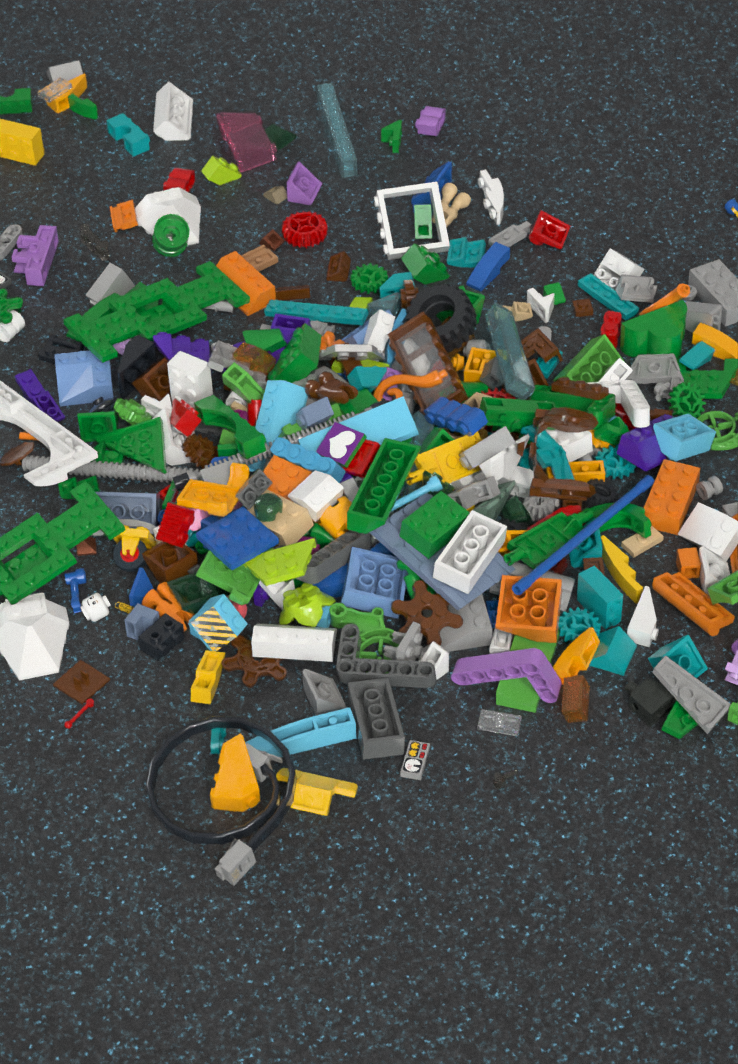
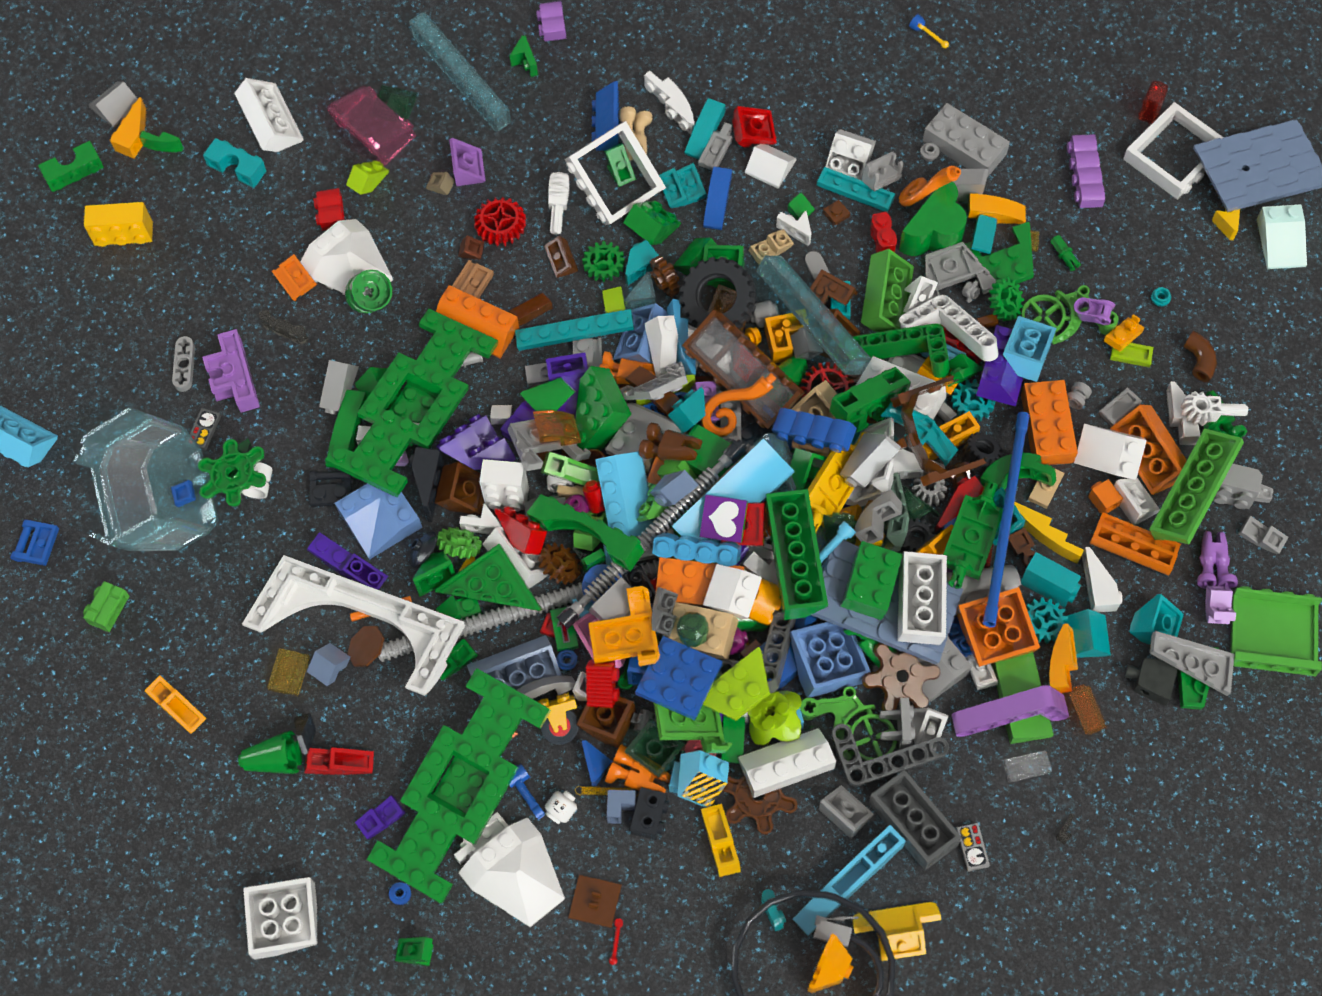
camera: 25 degrees left, 20 degrees up
clear plate [38,77,72,103] -> none
reddish brown plate [552,377,609,400] -> none
none -> white gear [548,172,569,235]
none -> teal slope [685,98,725,160]
none -> green slope [721,716,745,764]
none -> white slope [745,144,796,189]

